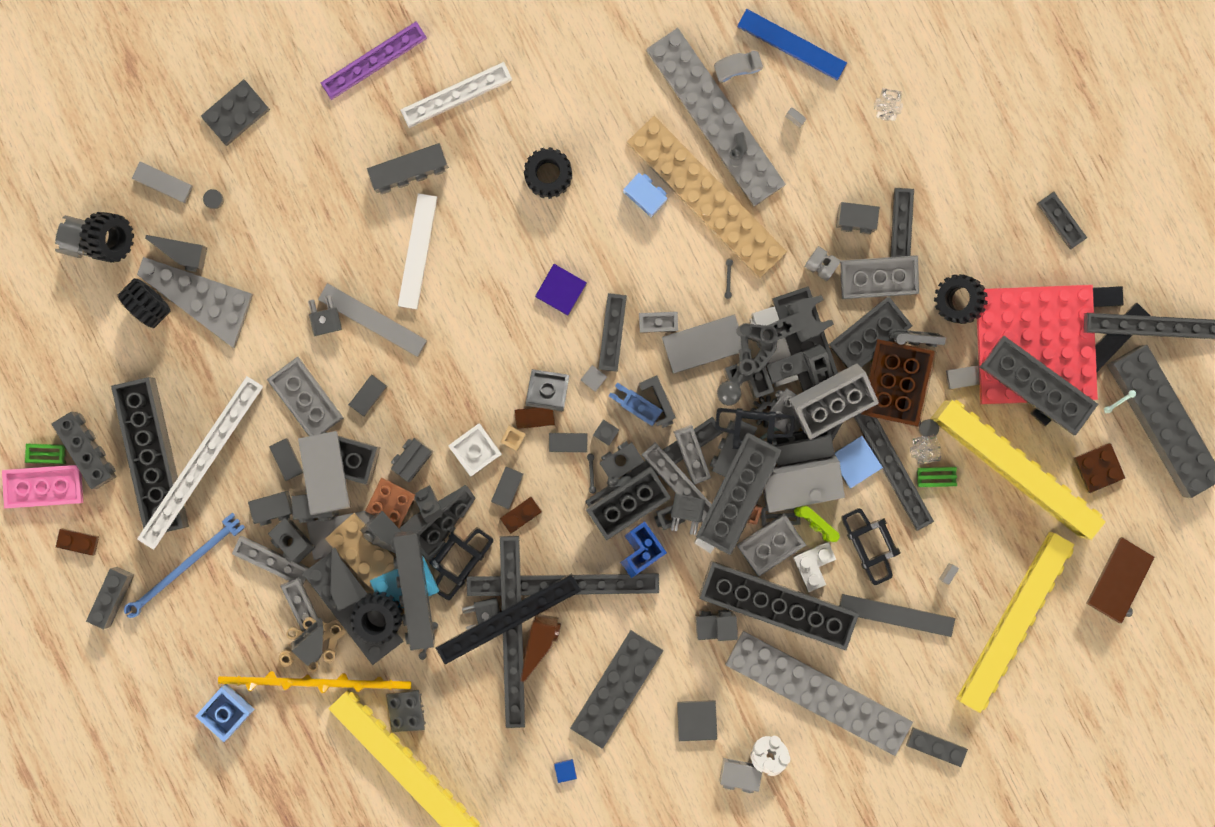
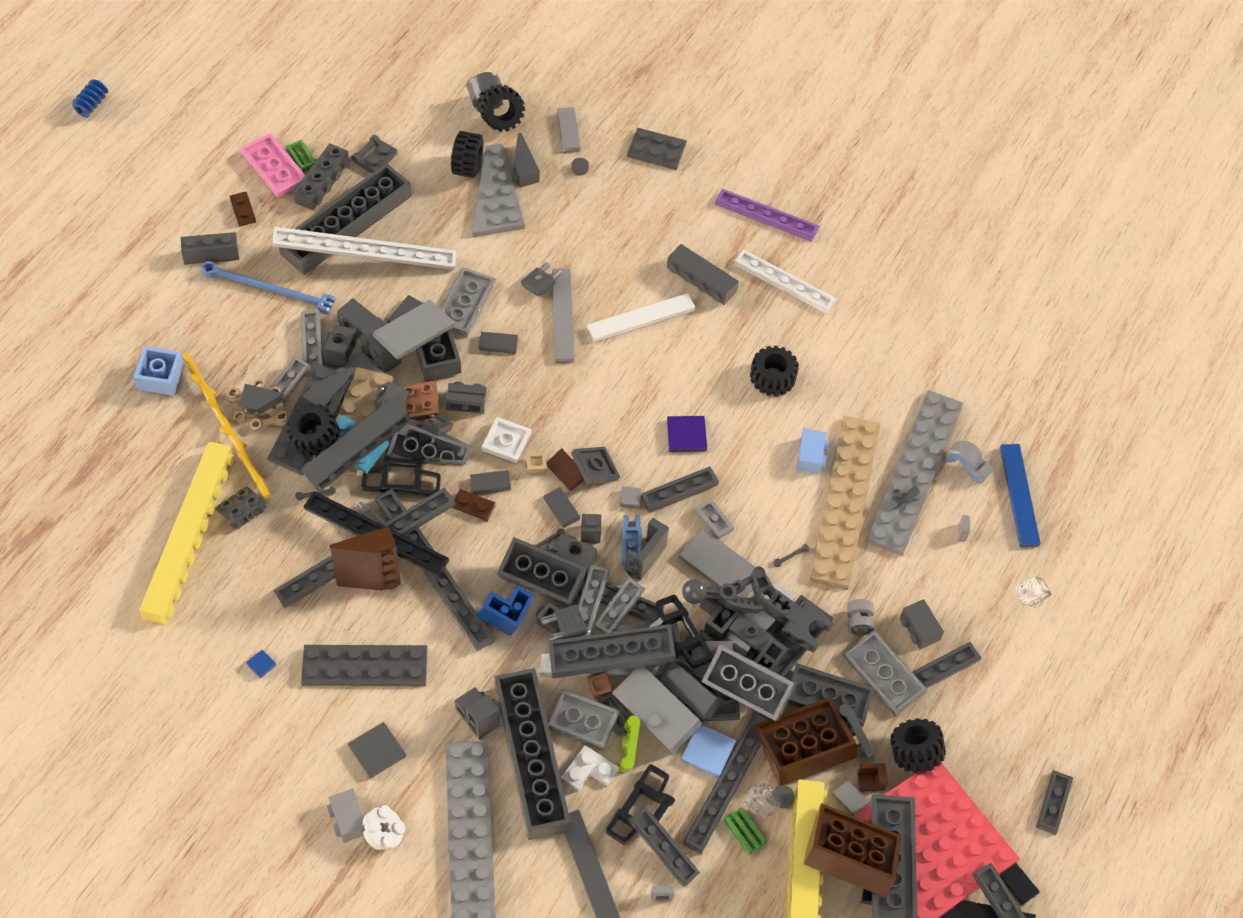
camera: 50 degrees right, 30 degrees down
none -> dark grey plate [351,135,397,173]
none -> dark grey tile [628,806,700,887]
none -> reddish brown slope [804,803,901,897]
none -> reddish brown panel [857,763,888,792]

